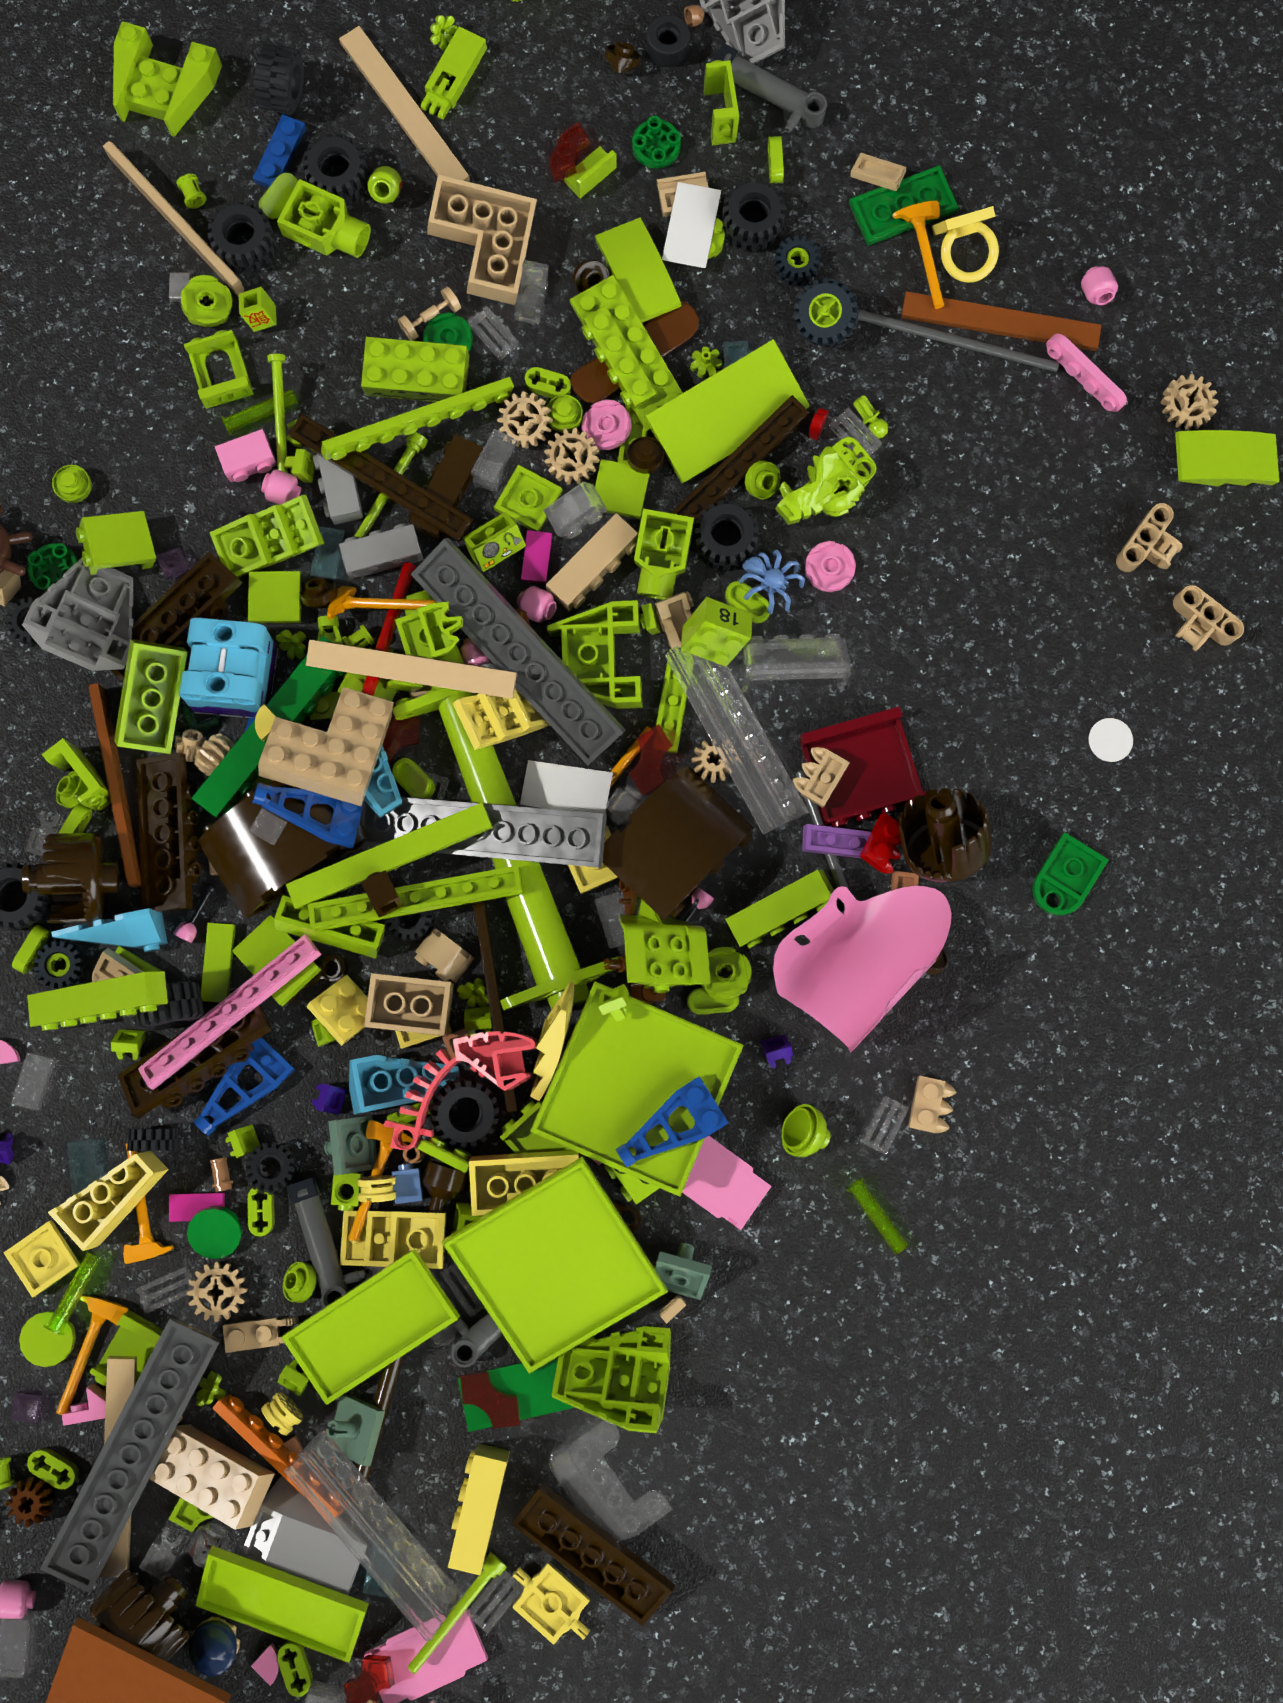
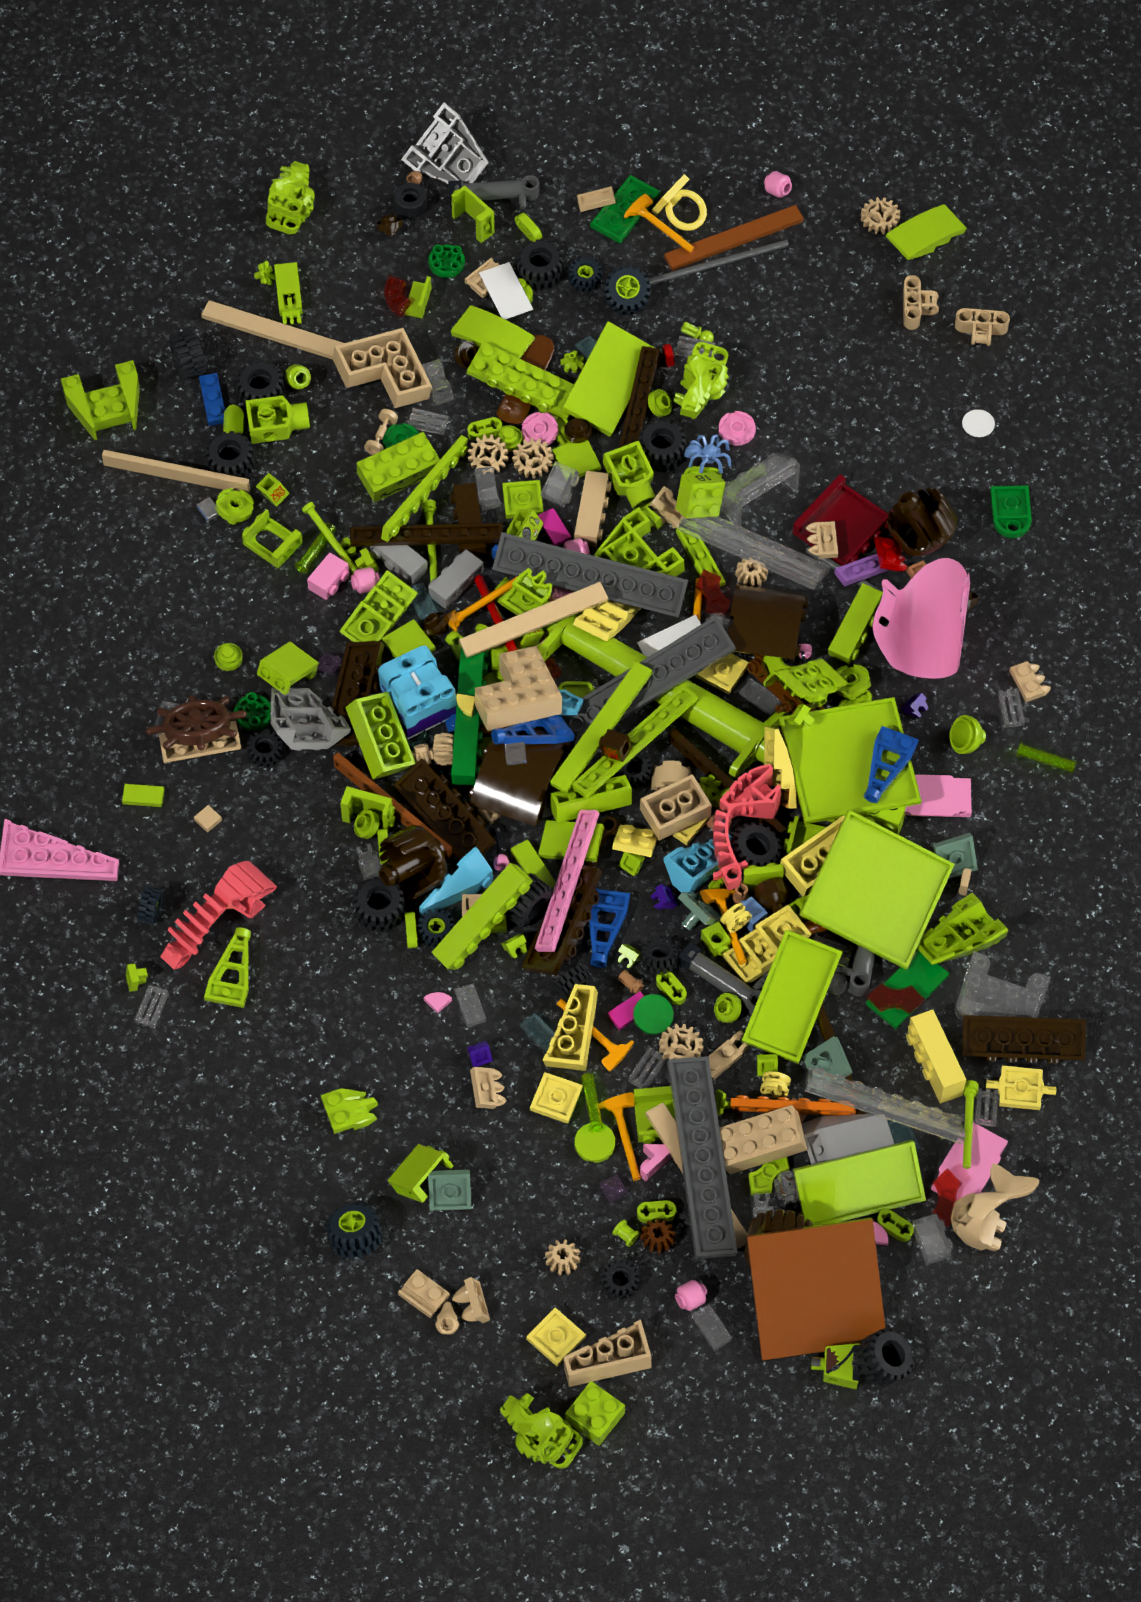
camera: 30 degrees left, 20 degrees down
lime bush [176,174,207,209] -> none
lime plant [276,630,306,660] -> none
bright pink plate [1046,333,1127,412] -> none

